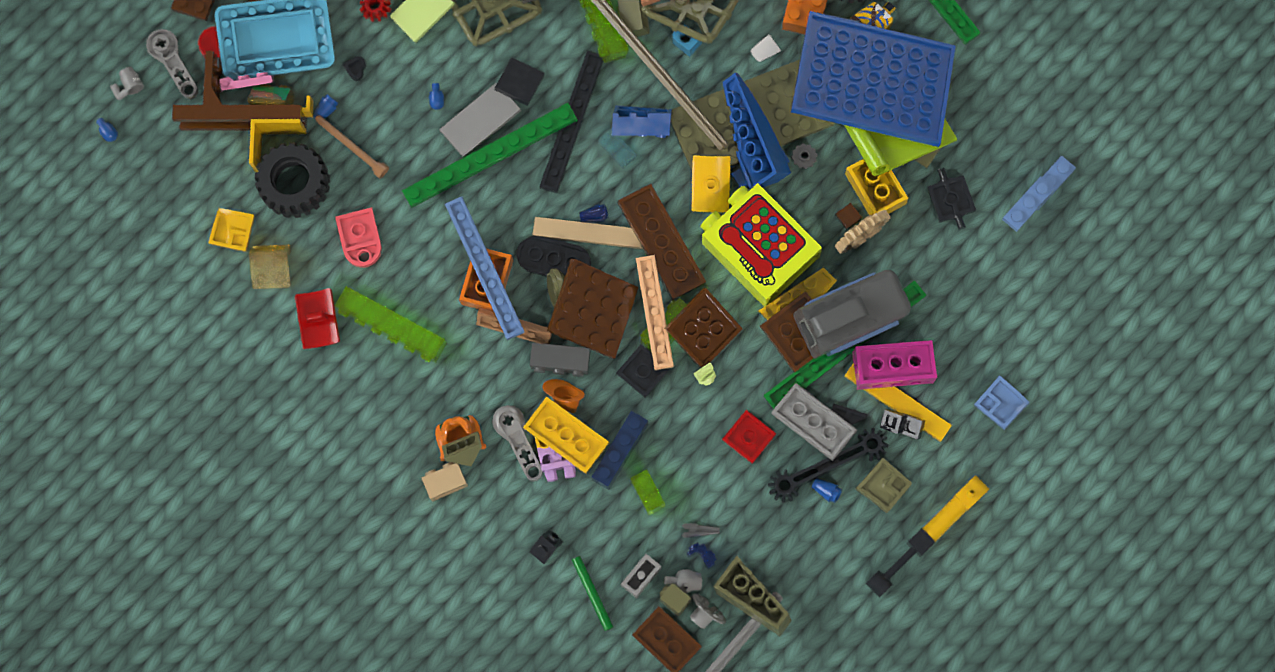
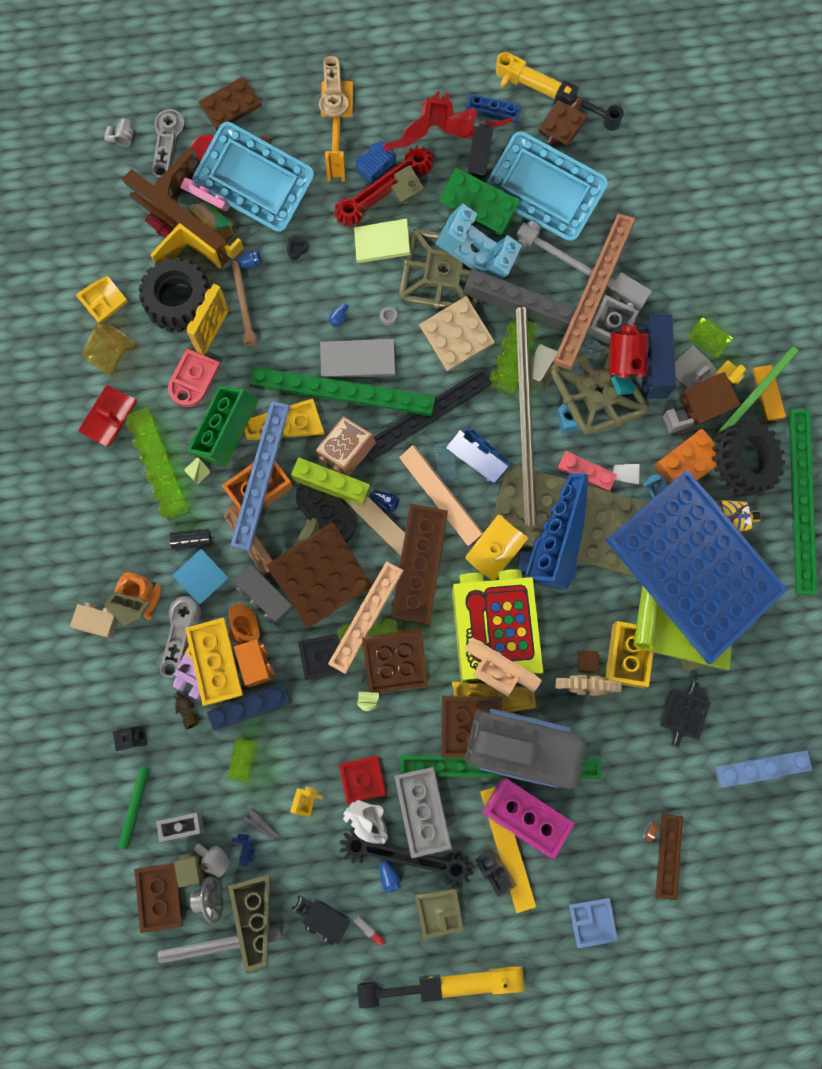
camera: 30 degrees right, 0 degrees up
blue cylinder [96,118,118,142] -> none
black tile [494,57,545,106] -> none
flat silver piece [791,144,818,169] -> none
black tile [831,403,868,426] -> none
none -> dark red pin [145,213,173,238]
none -> black axle [170,529,212,550]
none -> dark azure slope [172,549,228,604]
none -> dark brown piece [174,692,200,730]
none -> yellowish green slope [184,458,210,485]
none -> yellow plate [187,284,229,356]
none -> green brick [187,385,258,467]
none -> orange brick [234,639,275,688]
none -> yellow wing [244,399,325,440]
none -> yellow bracket [290,786,323,817]
none -> lime brick [291,457,371,507]
none -> black brick [292,895,352,945]
none -> brick [315,416,376,476]
none -> white piece [343,800,388,844]
none -> light grey piece [353,915,386,946]
none -> light grey tile [380,307,398,326]
none -> light nougat tile [399,445,483,546]
none -> tan plate [419,296,495,372]
none -> light nougat bracket [465,638,542,696]
none -> coral plate [557,451,617,491]
none -> dark orange tile [642,821,659,842]
none -> dark azure bracket [643,474,669,499]
none -> reddish brown tile [655,814,683,900]

